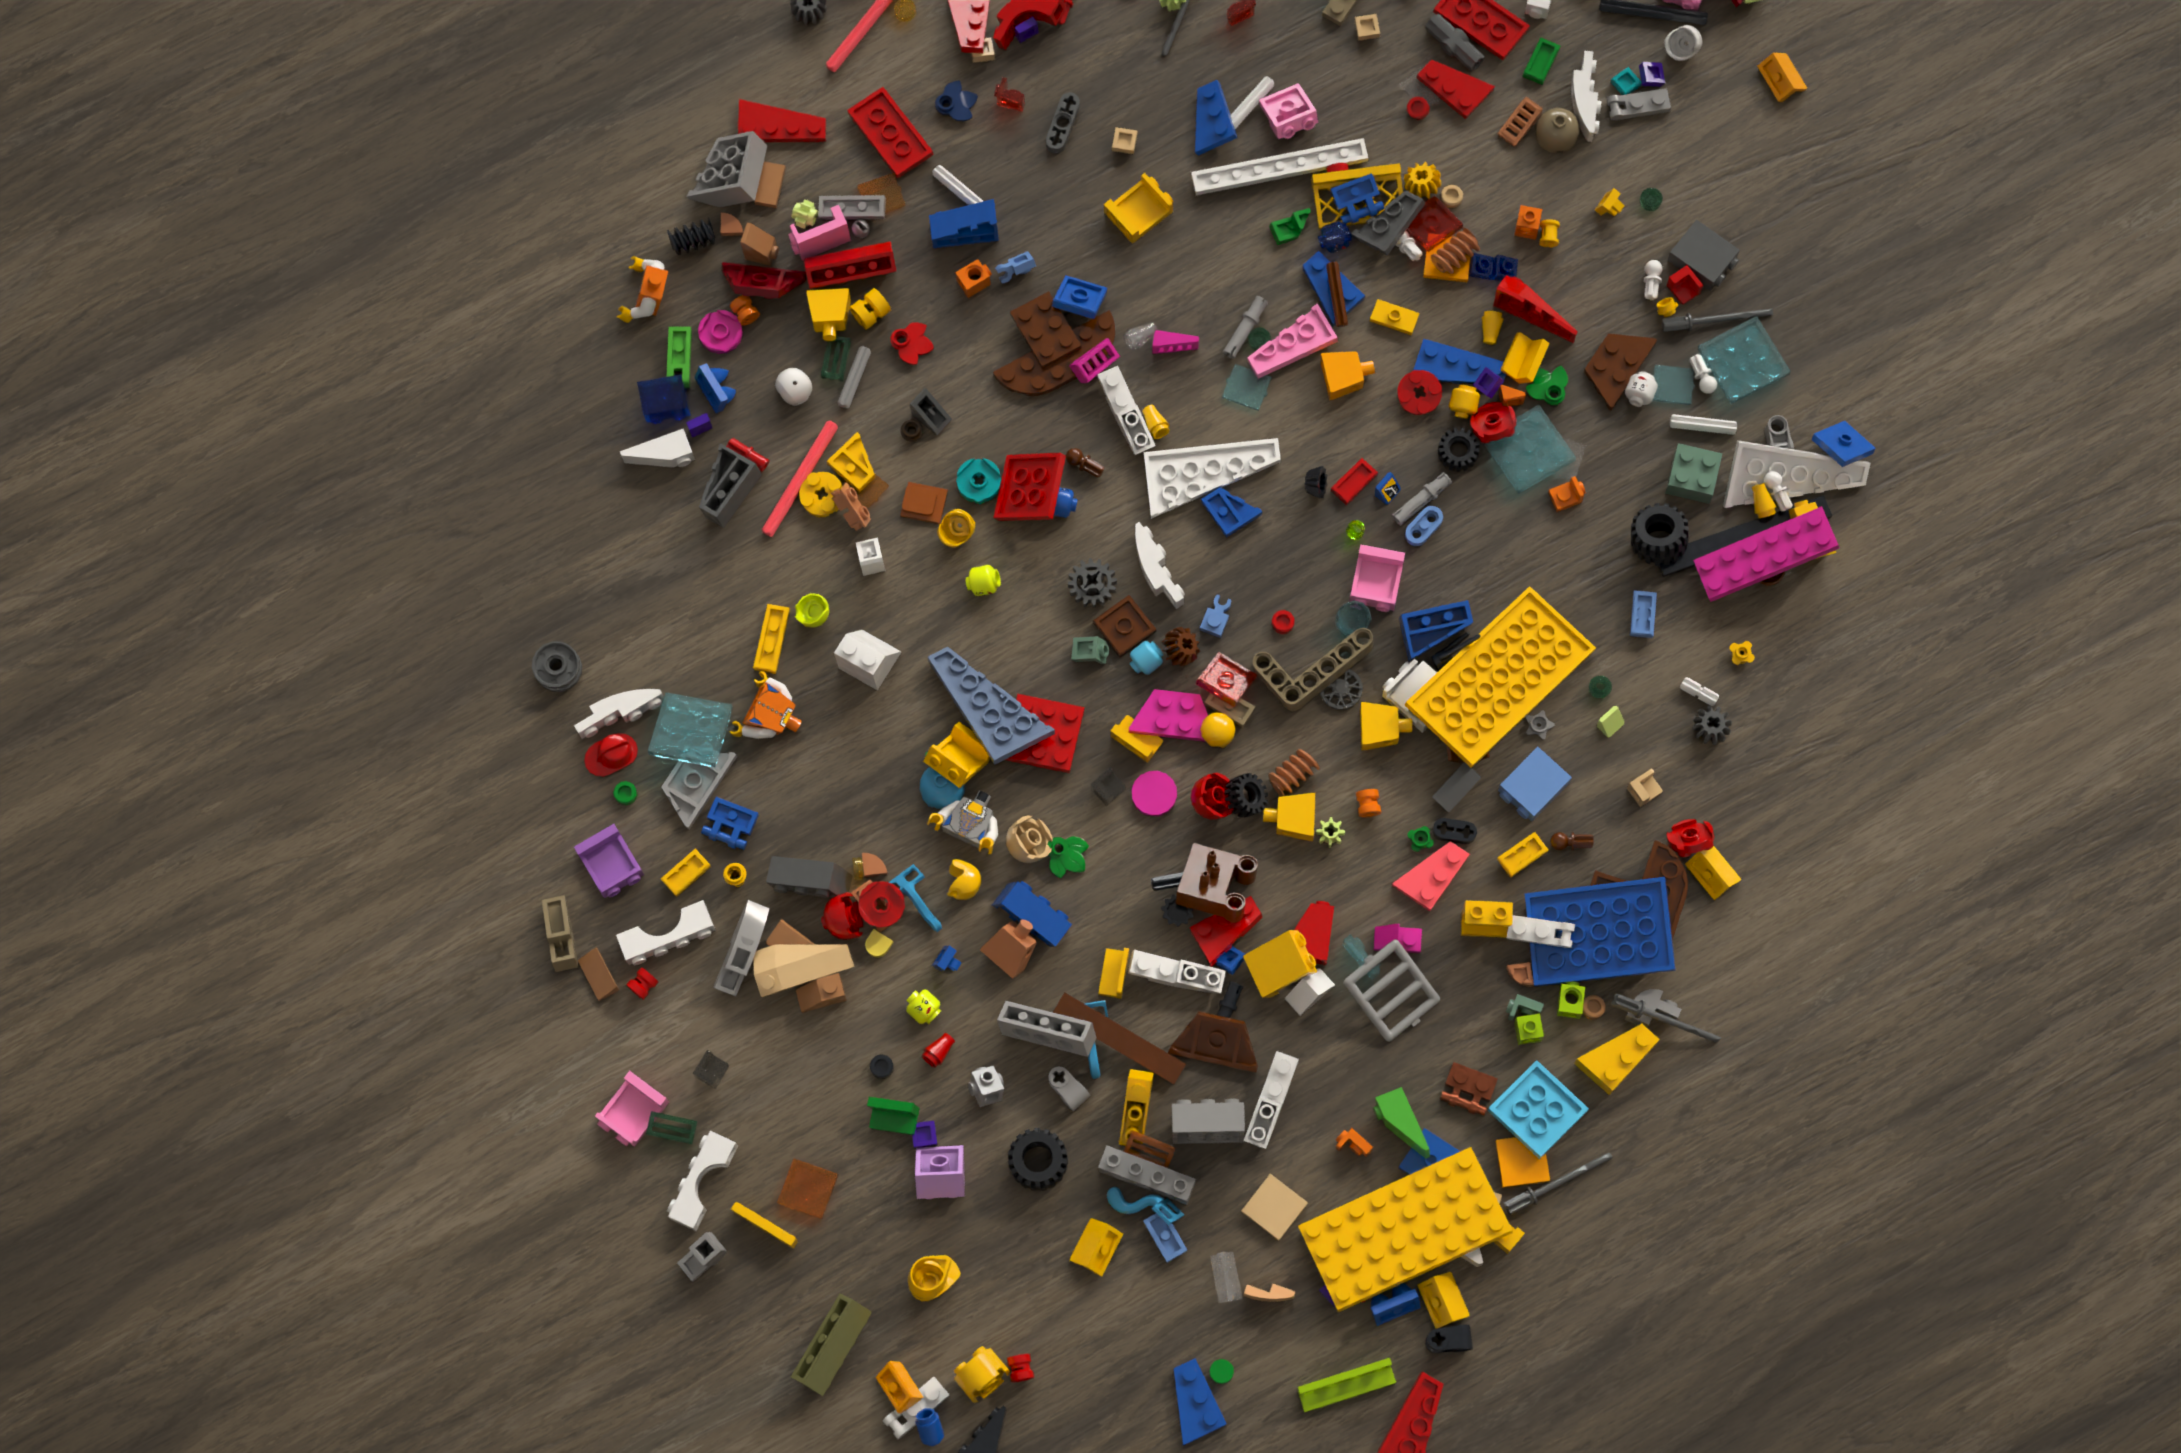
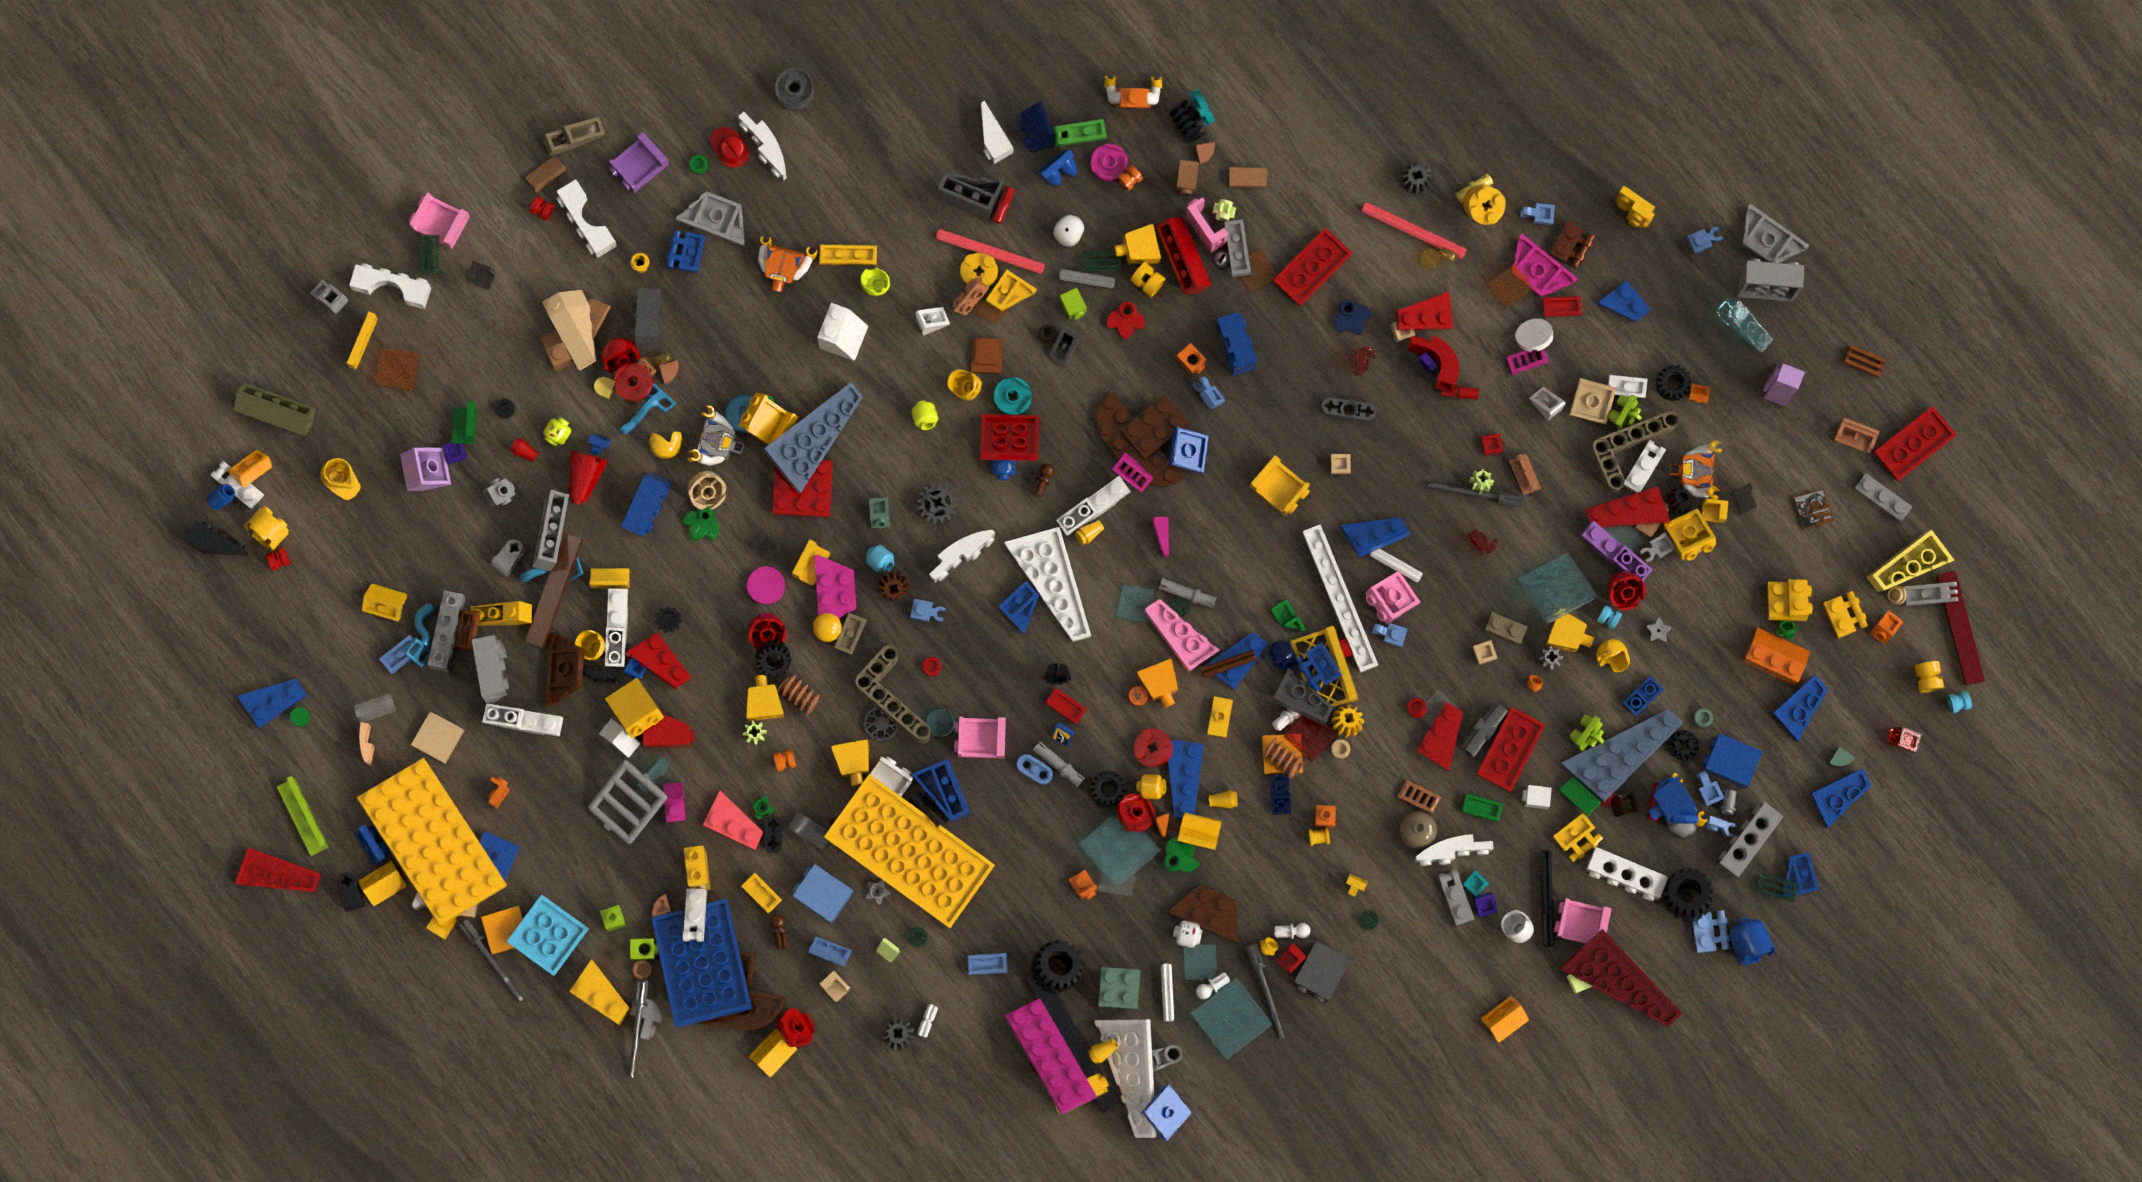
camera: 70 degrees right, 5 degrees up
clear light blue plate [648,692,733,767] -> none
yellow plate [661,848,711,897] -> none
dark purple tile [686,413,713,438] -> none
light grey wedge [687,131,767,207] -> none
light grey slope [713,900,770,996] -> none
dark red wing [722,262,806,299] -> none
red wing [738,99,826,142] -> none
white axle [933,165,983,205] -> none
nougat torso [980,919,1036,978] -> none
black tyre [1008,1128,1068,1191] -> none
reddish brown tile [1093,595,1156,657] -> none
clear cone [1123,322,1157,350] -> none
reddish brown piece [1151,843,1258,923] -> none
clear red tile [1196,652,1257,707] -> none
clear neon green hinge [1346,520,1365,540] -> none
bright green slope [1373,1087,1430,1159] -> none
white slope [1390,661,1437,712] -> none
copper plate [1440,1062,1498,1116] -> none
dark purple tile [1473,367,1504,399] -> none
red wedge [1493,275,1578,343] -> none
sand green bracket [1506,994,1544,1021] -> none
yellow plate [1729,641,1755,665] -> none
white axle [1764,471,1793,512] -> none
none -> red cone [568,450,608,505]
none -> yellow hair [574,630,606,661]
none -> medium blue plate [808,936,852,967]
none -> lime brick [1060,288,1087,320]
none -> orange tile [1129,686,1148,706]
none -> teal plate [1189,89,1216,127]
none -> medium blue plate [1372,623,1407,648]

